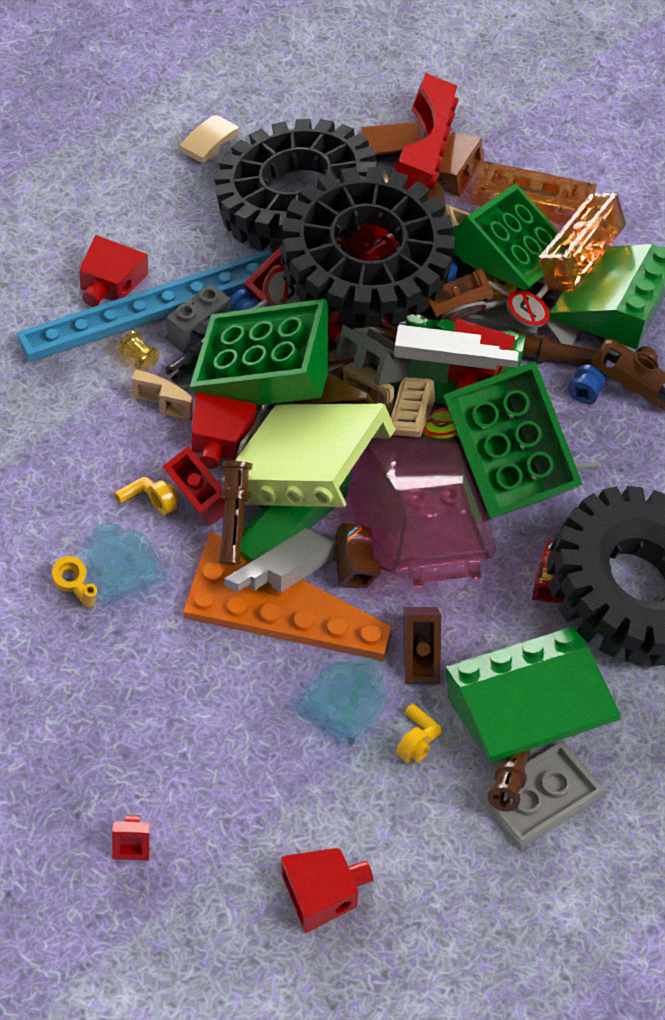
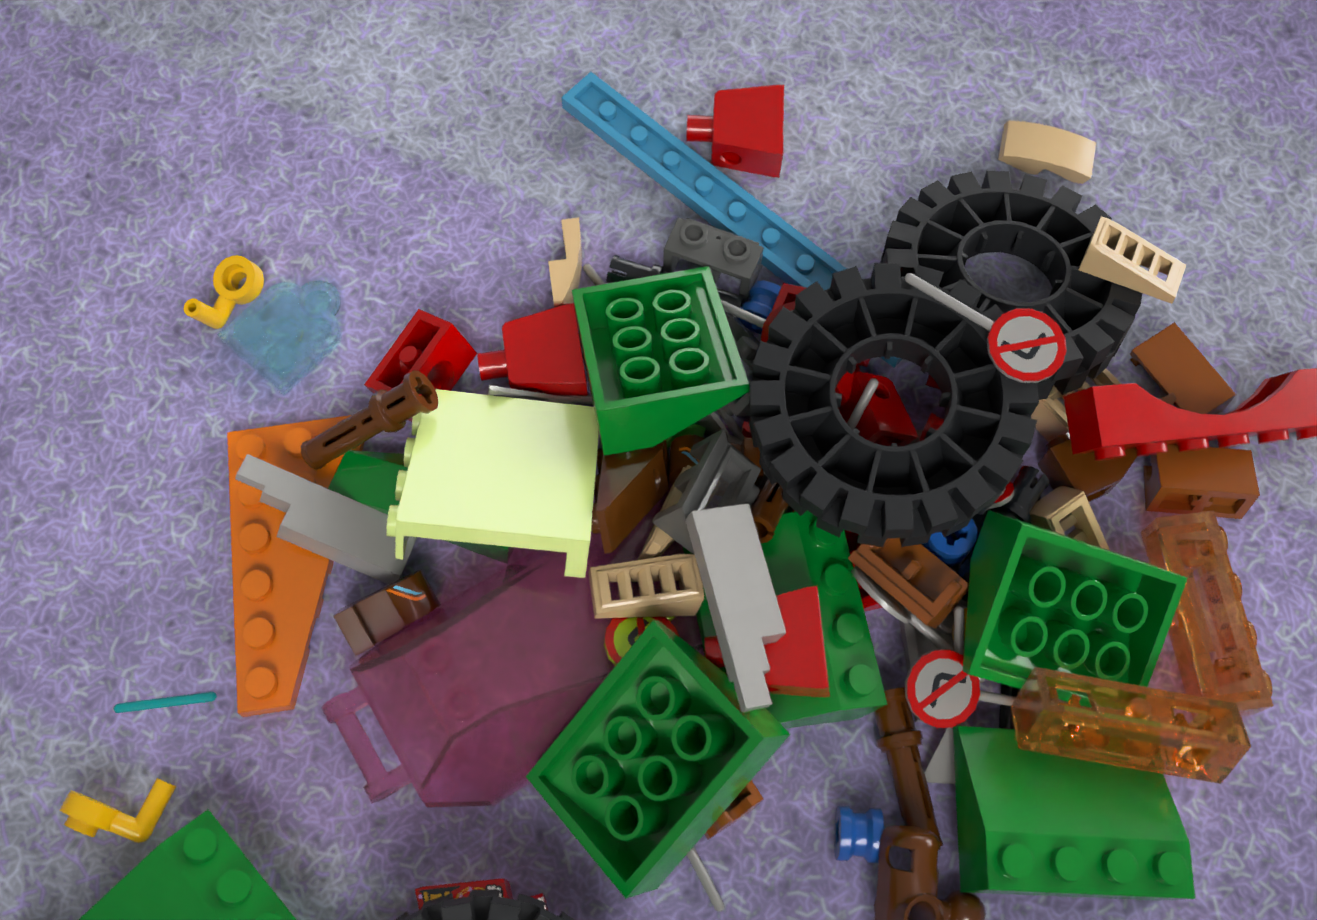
camera: 70 degrees right, 15 degrees up
yellow plate [114,477,179,516] -> none
clear yellow bush [118,330,160,371] -> none
clear light blue plate [295,658,387,746] -> none
reddish brown slope [403,607,441,683] -> none
none -> piece [905,273,1067,383]
none -> tan slope [1079,216,1186,304]

